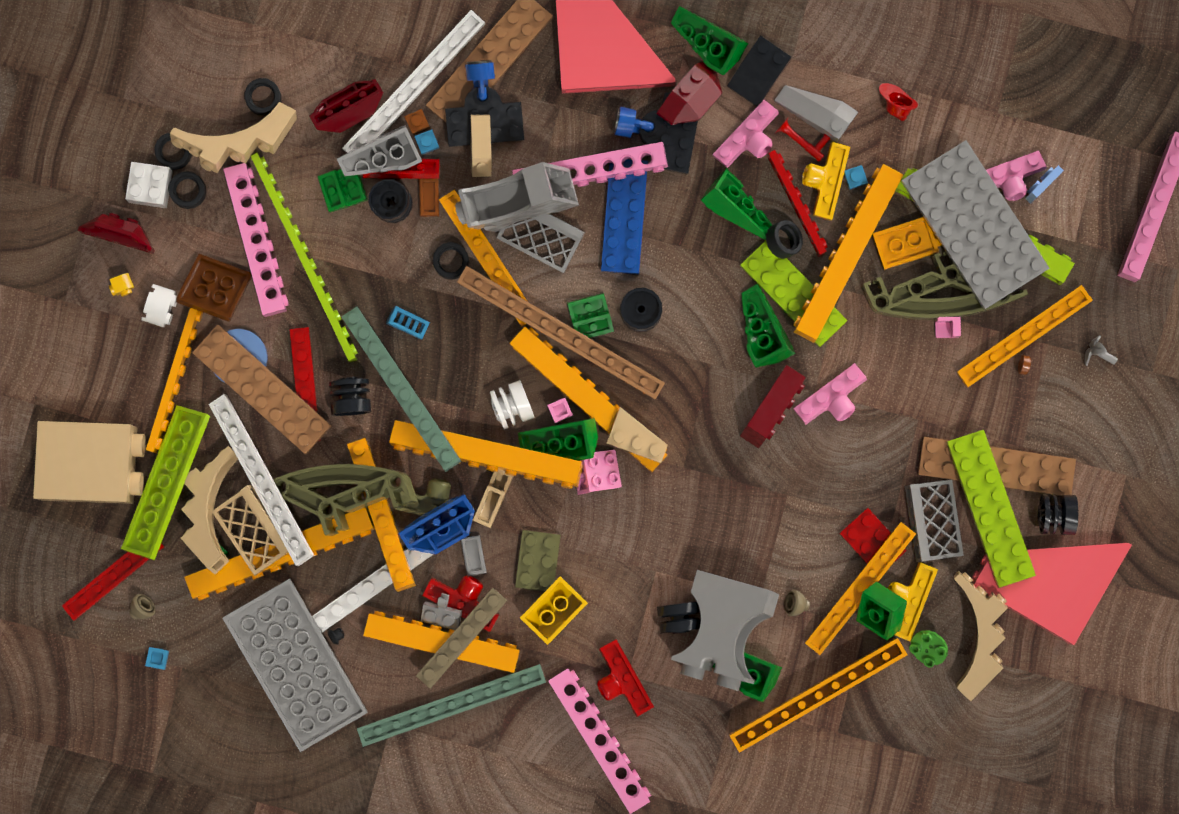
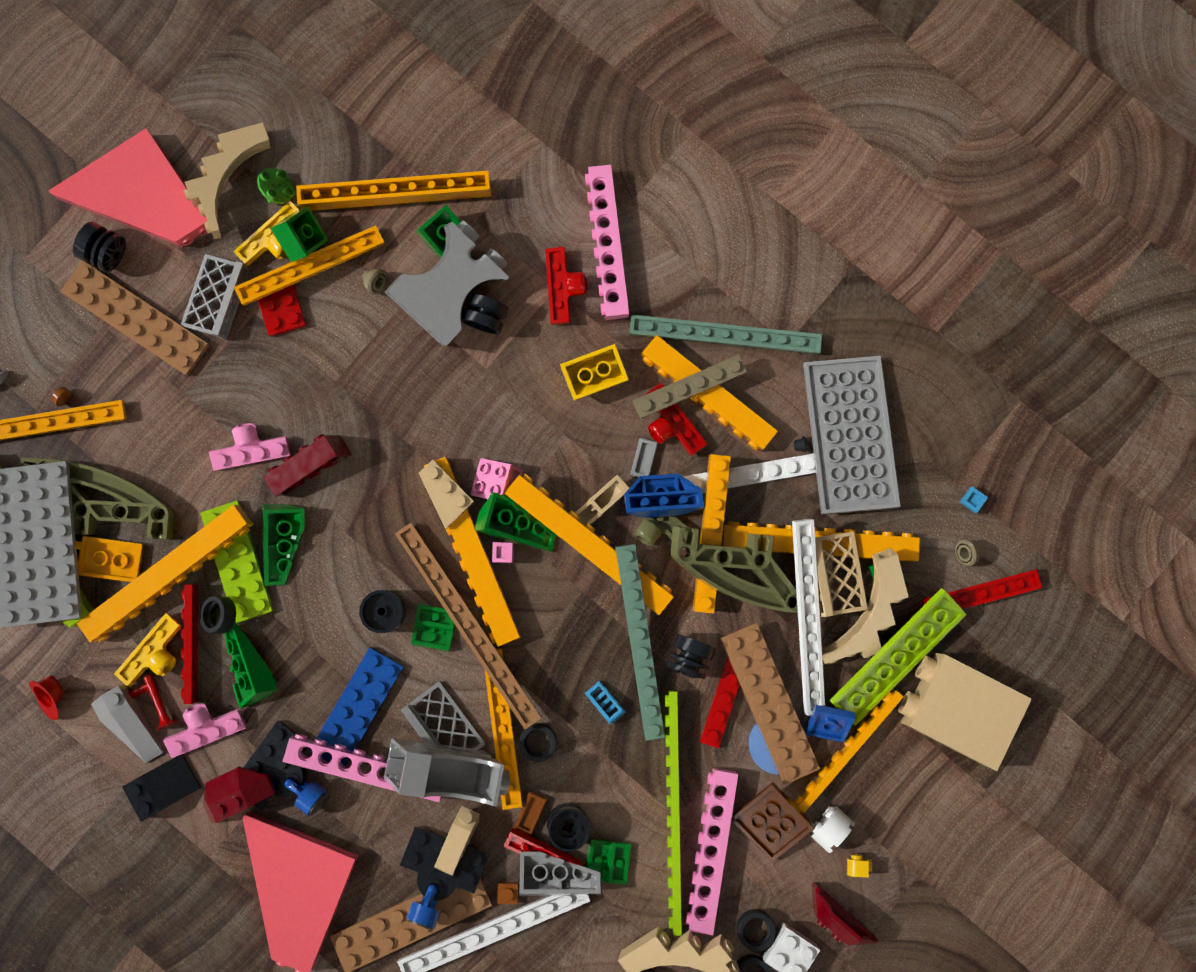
camera: 160 degrees left, 0 degrees up
dark red wedge [309,79,384,133] -> none
dark azure plate [415,130,439,155] -> none
light grey plate [421,593,462,630] -> none
white wheel [490,380,535,429] -> none
olive plate [515,530,561,591] -> none
green wedge [671,6,748,75] -> none
dark azure plate [844,165,868,190] -> none
bright pink panel [935,317,961,338] -> none
lime plate [946,430,1036,588] -> none
none -> blue plate [806,705,855,743]

